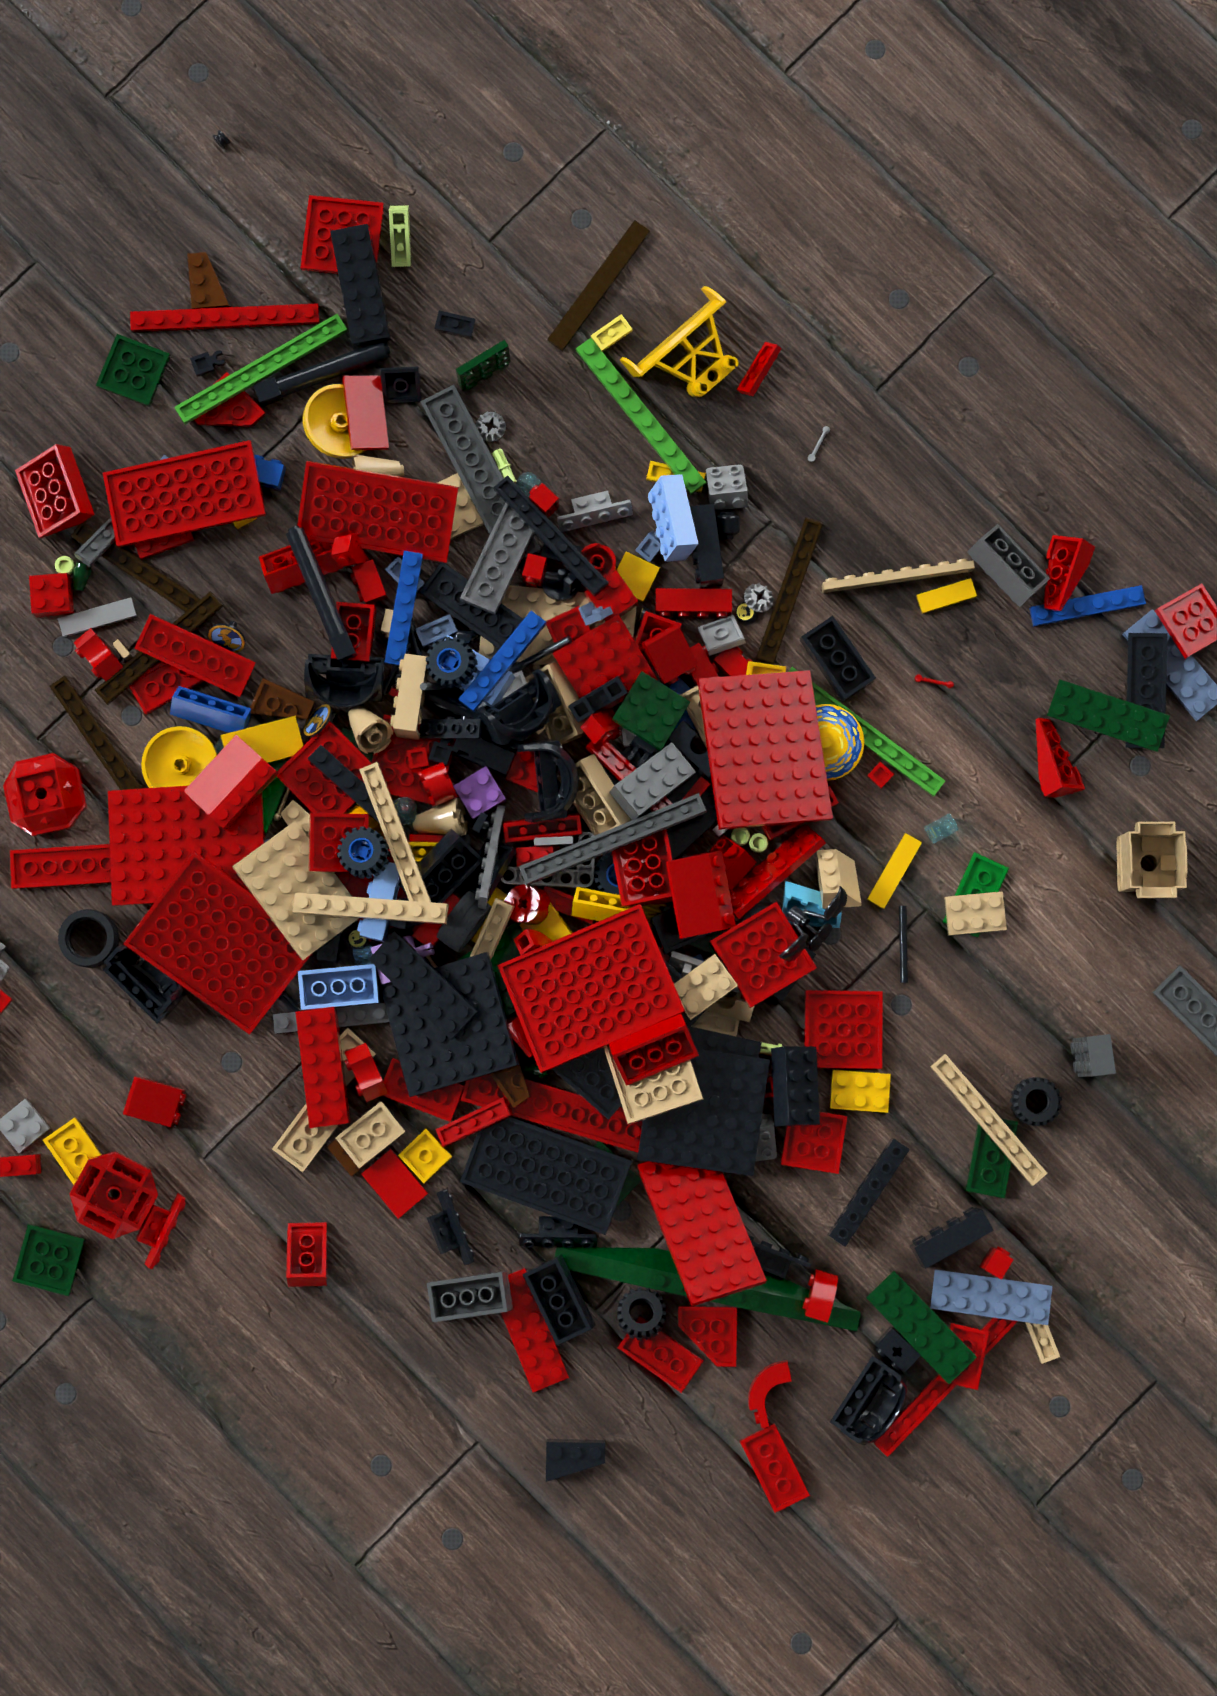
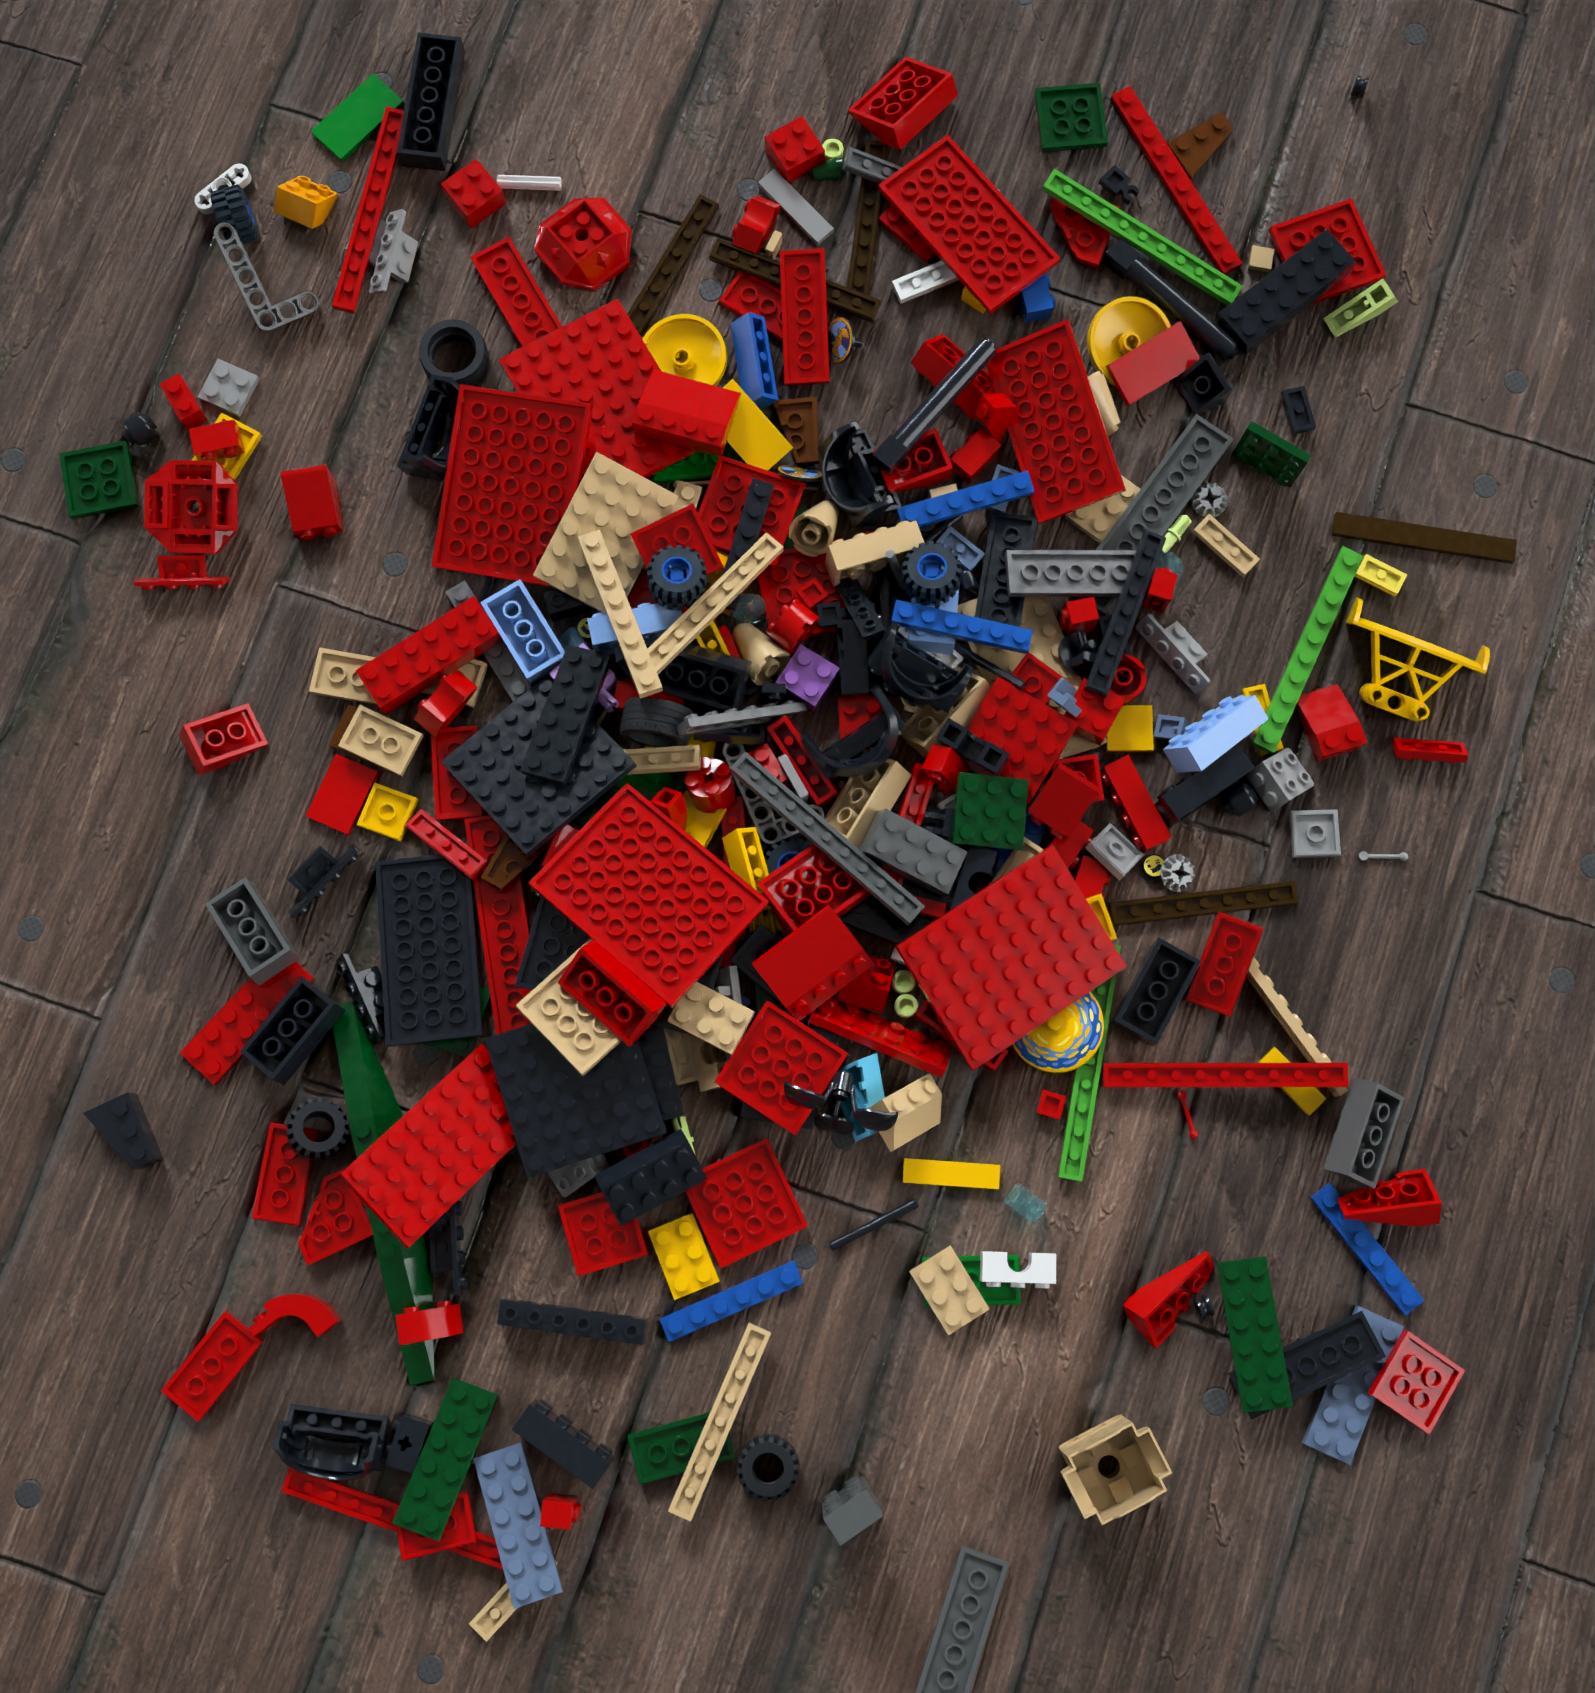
camera: 65 degrees right, 5 degrees down
none -> black head [122,412,158,446]
none -> red brick [189,419,245,461]
none -> blue plate [660,1260,803,1342]
none -> white plate [892,261,959,304]
none -> white arch [980,1251,1056,1288]
none -> red plate [1103,1063,1349,1087]
none -> red tile [1185,911,1265,1017]
none -> tan plate [1192,514,1260,577]
none -> black bush [1193,1295,1215,1320]
none -> tan tile [1248,245,1274,273]
none -> light grey tile [1289,809,1341,858]
none -> red slope [1296,684,1367,762]

